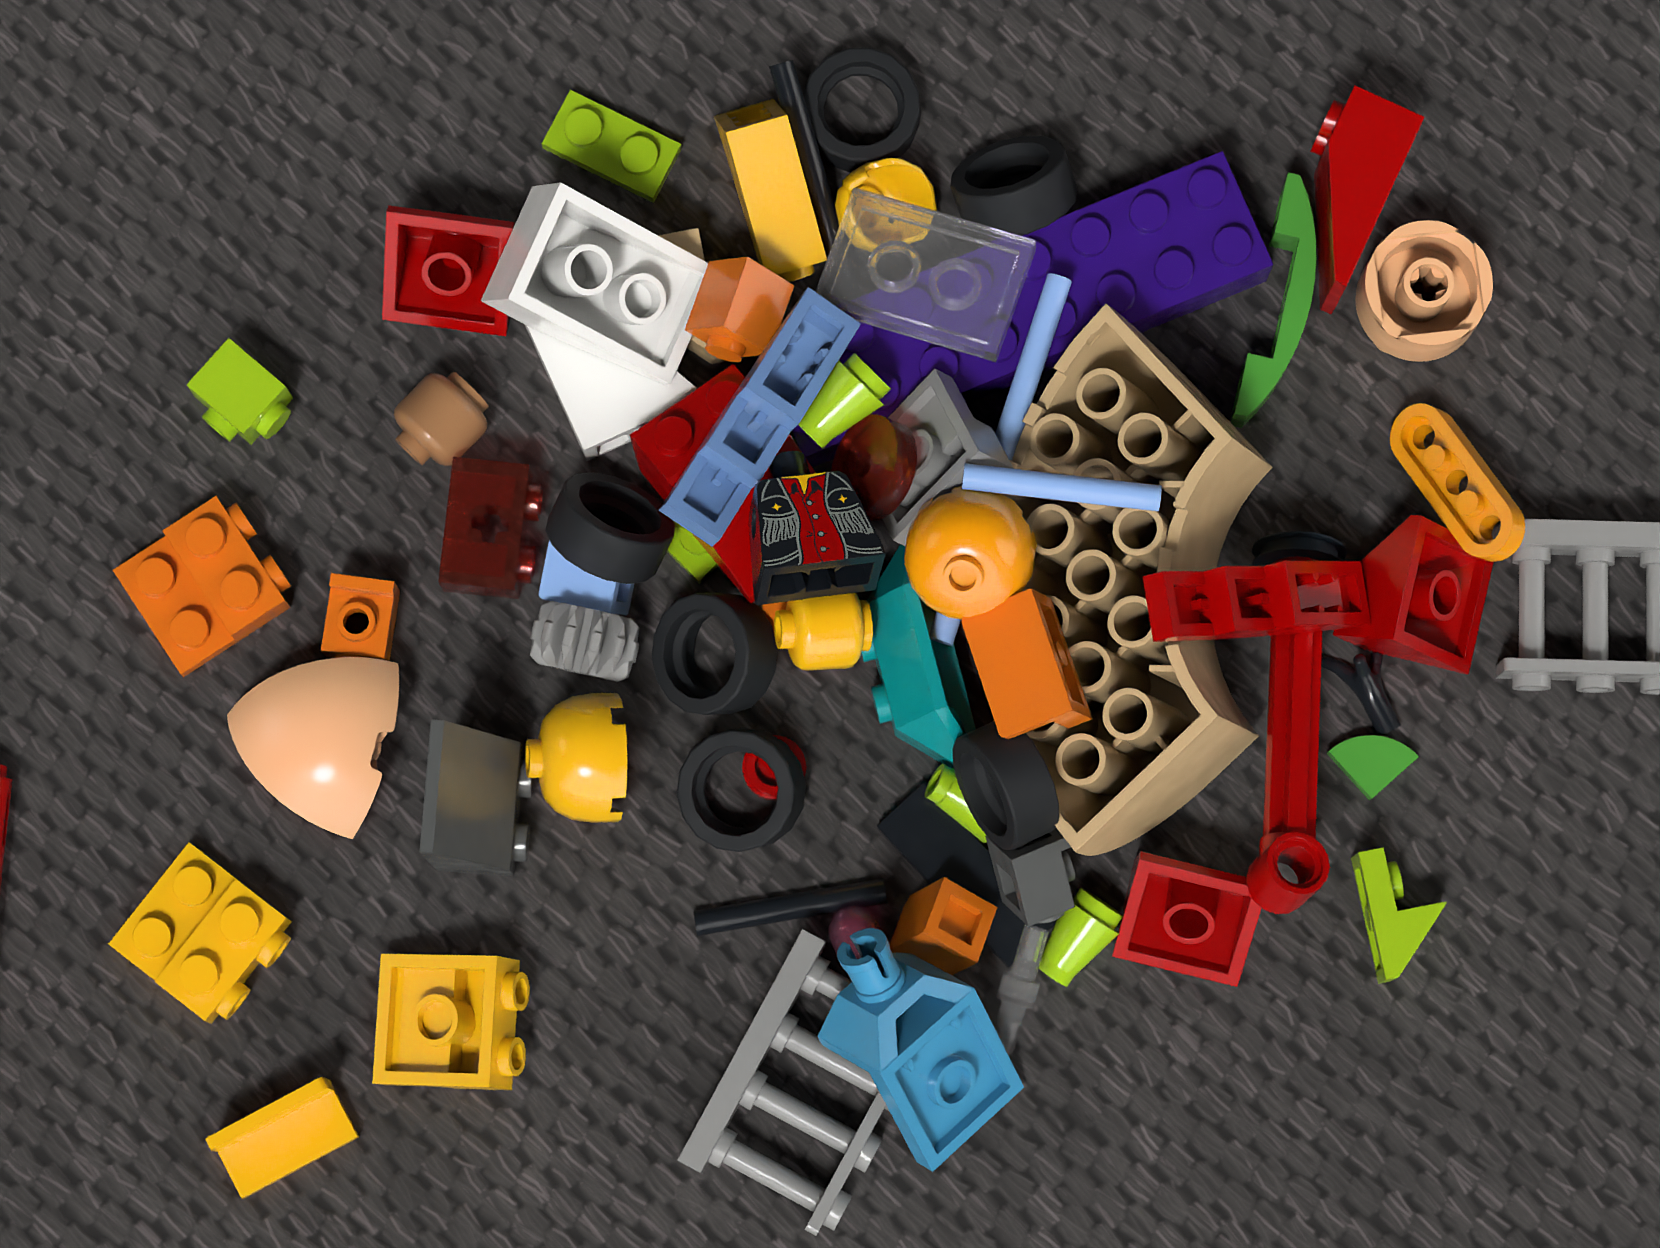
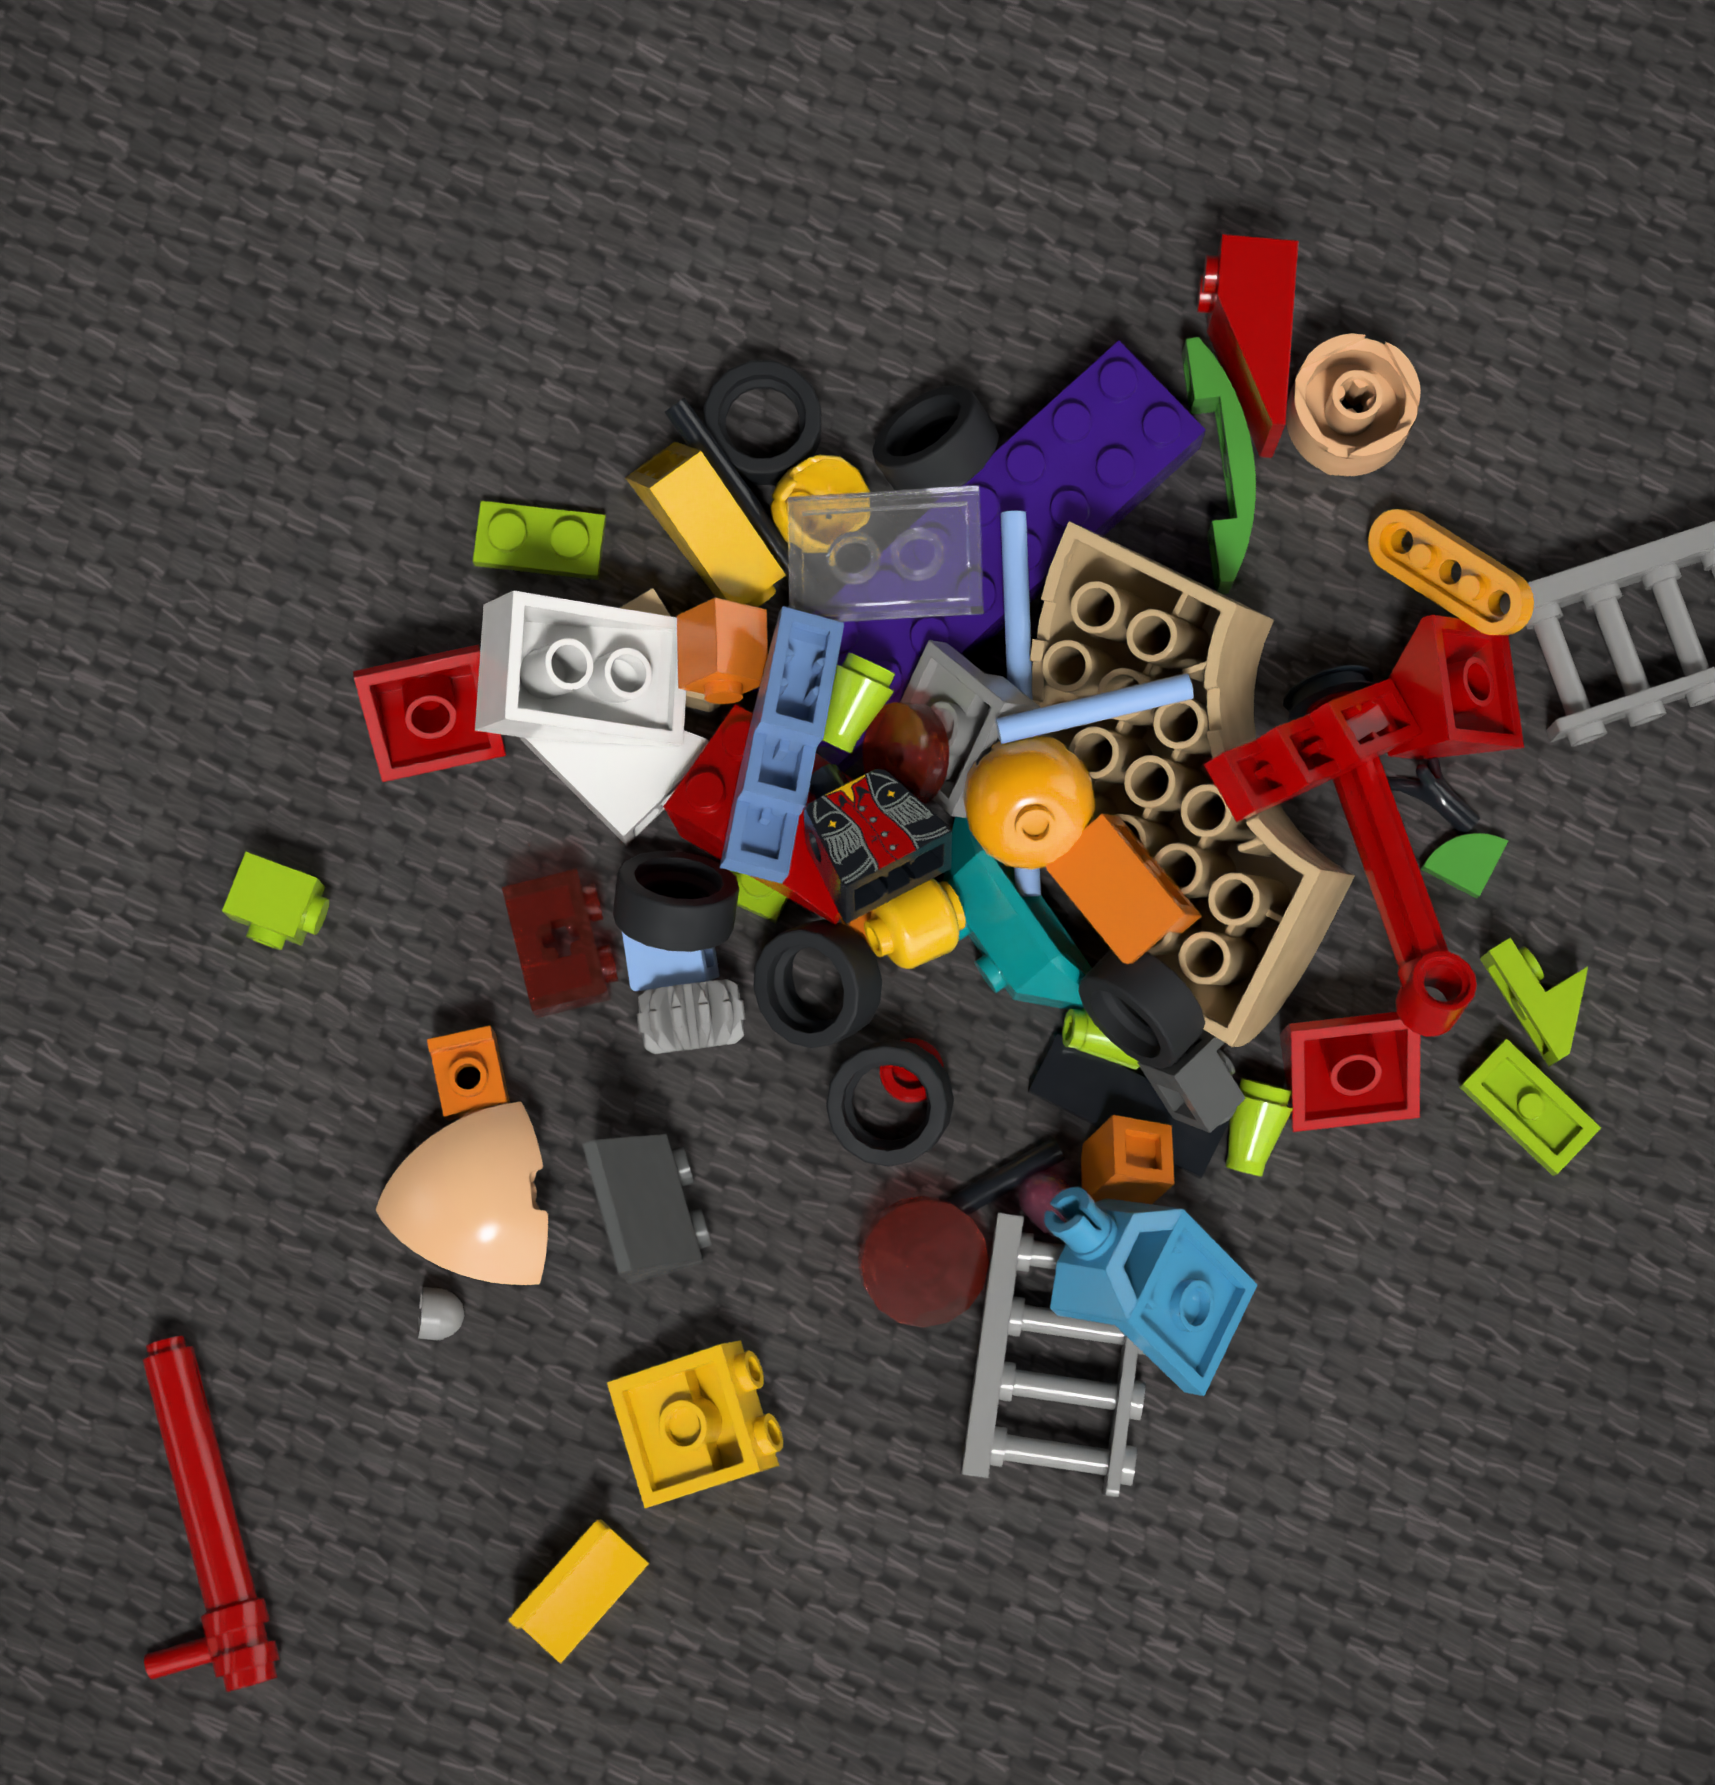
camera: 20 degrees left, 0 degrees up
yellow plate [108,842,292,1024] -> none
orange plate [113,496,291,677] -> none
medium nougat head [394,372,489,466] -> none
yellow cylinder [525,693,627,823] -> none
clear bar [994,924,1049,1055] -> none
none -> light grey hinge [417,1287,464,1340]
none -> clear red tile [857,1196,989,1328]
none -> lime plate [1459,1038,1601,1176]

